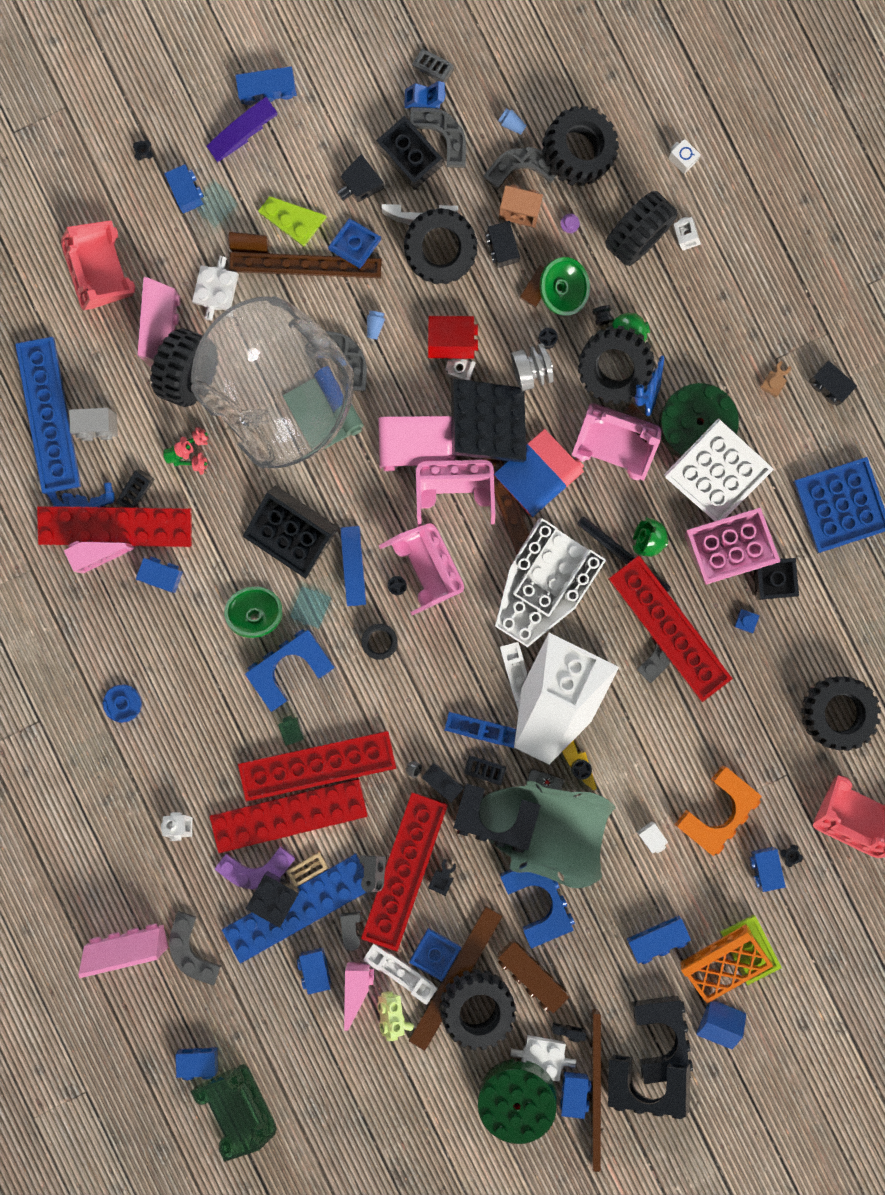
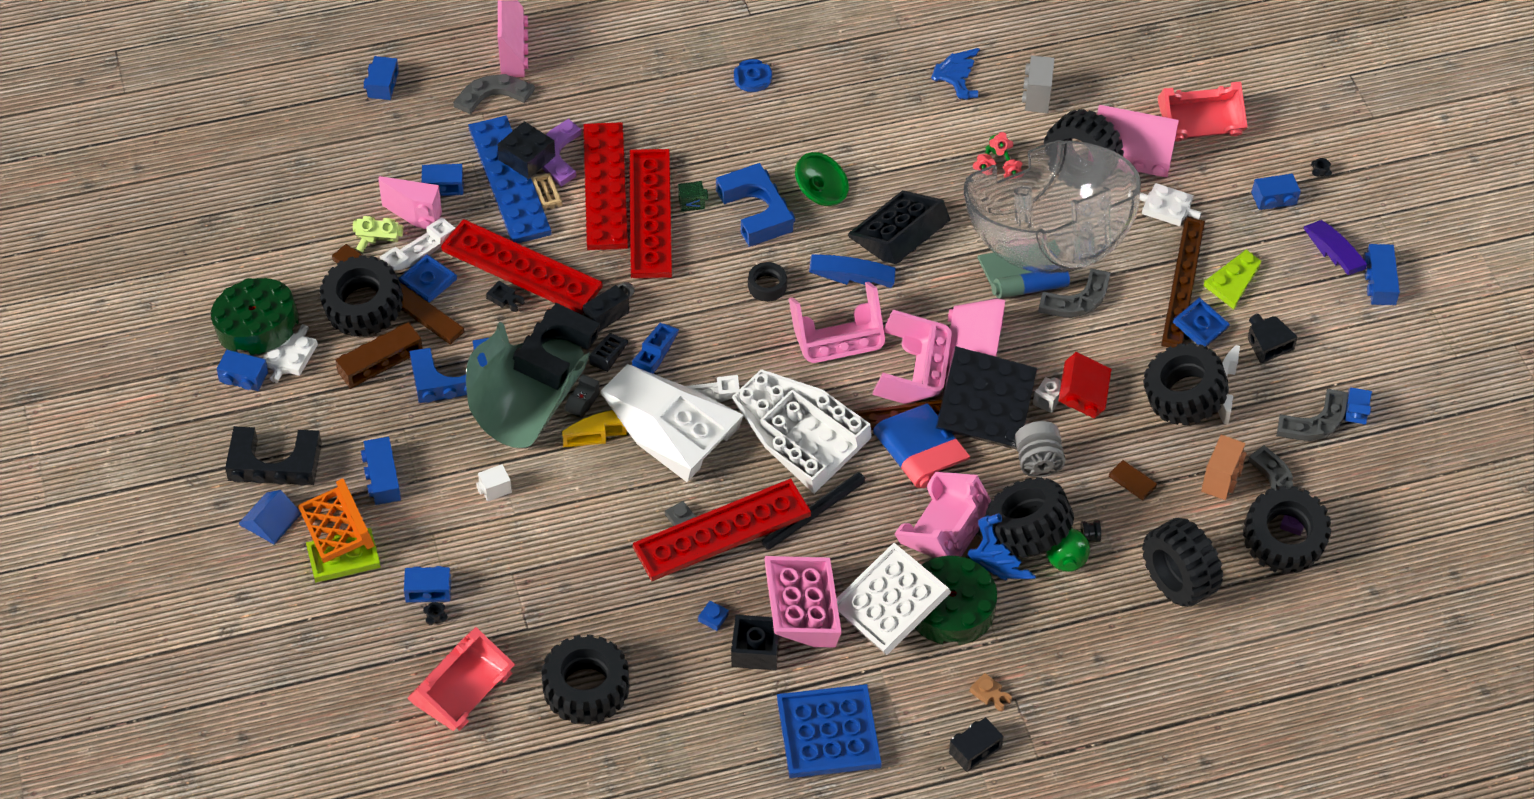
camera: 95 degrees right, 35 degrees down
blue plate [15,337,81,494] -> none
red plate [37,506,192,547] -> none
bright pink slope [64,541,135,573] -> none
black slope [116,469,155,507] -> none
blue brick [136,556,183,593] -> none
white brick [161,812,193,841] -> none
clear green windscreen [190,1064,277,1162] -> none
clear light blue piece [196,182,238,227] -> none
reddish brown slope [229,232,269,253] -> none
clear light blue piece [290,586,331,629] -> none
dark grey leg [340,911,361,951] -> none
dark grey leg [360,855,386,892] -> none
medium blue cone [366,310,385,340] -> none
black brick [376,116,443,190] -> none
black wheel [388,576,407,596] -> none
dark grey slope [412,49,454,83] -> none
black brick [485,221,520,268] -> none
medium blue cone [498,108,527,135] -> none
black wheel [538,328,558,349] -> none
green dish [540,257,590,316] -> none
black plate [552,1023,587,1042] -> none
medium lavender plate [560,214,580,233] -> none
black wheel [571,759,592,780] -> none
reddish brown tile [591,1009,601,1172] -> none
black arch [608,1055,690,1119] -> none
green cylinder [633,517,668,557] -> none
white brick [668,139,701,174] -> none
white brick [674,217,701,250] -> none
orange arch [674,765,762,856] -> none

